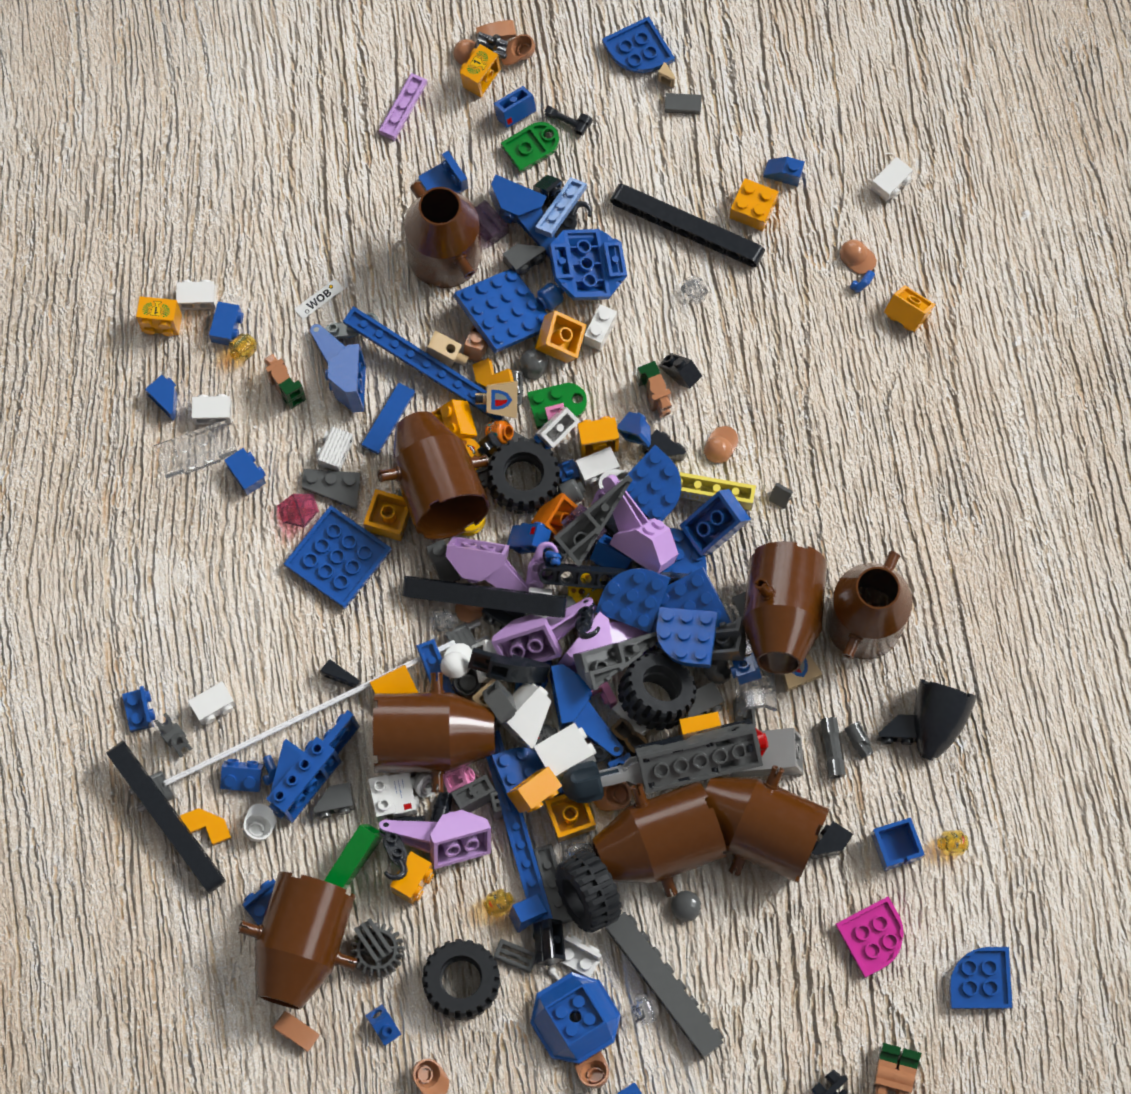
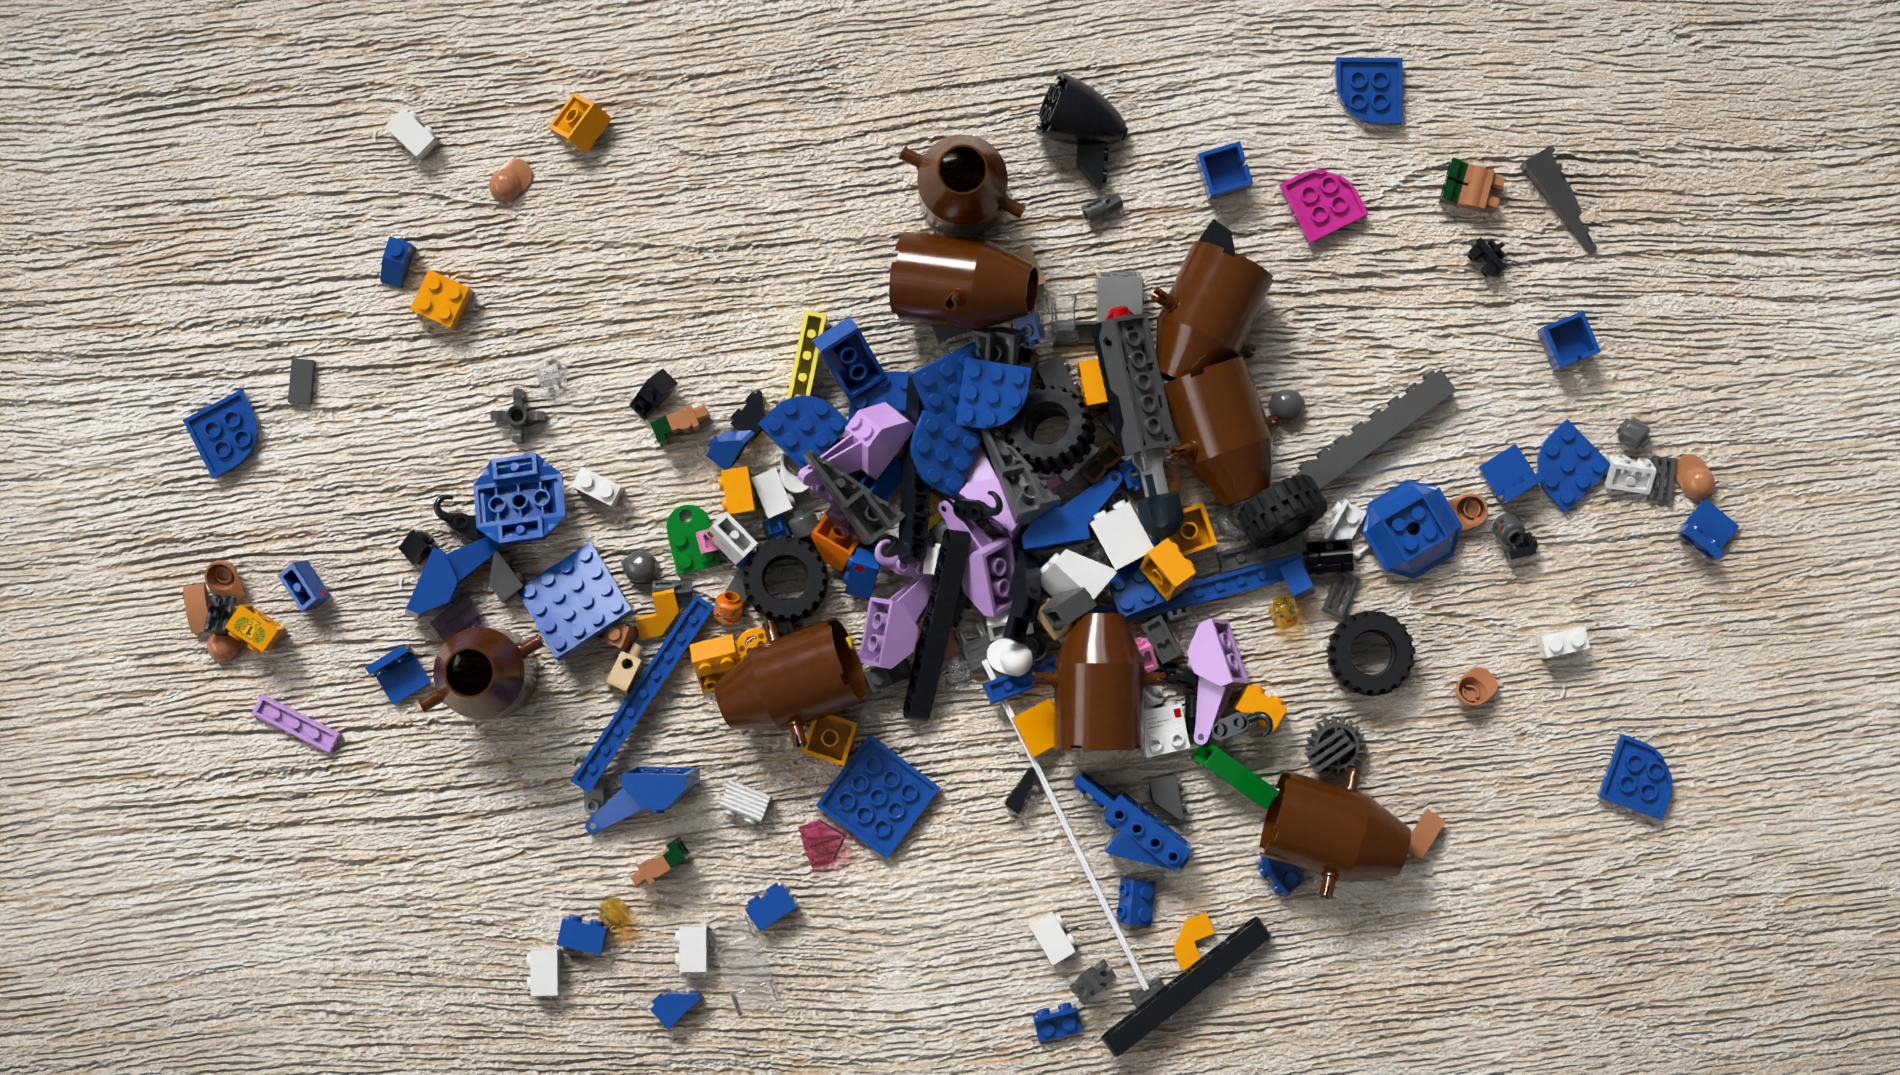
camera: 85 degrees left, 15 degrees up
light orange brick [136,296,182,337] -> none
white cap [243,804,277,842] -> none
blue arm [263,755,276,786] -> none
white sticker [294,279,344,319] -> none
dark grey wing [302,469,361,511] -> none
blue tile [362,383,415,455] -> none
blue bracket [365,1004,401,1045] -> none
tan torso [475,381,518,418] -> none
black tile [477,432,502,458] -> none
green plate [501,122,559,173] -> none
medium blue plate [535,177,587,238] -> none
light orange brick [535,310,586,363] -> none
blue head [536,283,564,310] -> none
black brick [544,105,593,136] -> none
blue arm [545,550,562,566] -> none
black beam [610,184,765,268] -> none
clear head [630,994,660,1026] -> none
tan slope [658,62,676,88] -> none
nougat cap [704,426,738,463] -> none
dark grey slope [769,483,793,509] -> none
dark grey axle [820,717,846,779] -> none
blue arm [850,270,875,293] -> none
clear yellow head [937,830,969,856] -> none
none -> dark grey pin [490,389,546,443]

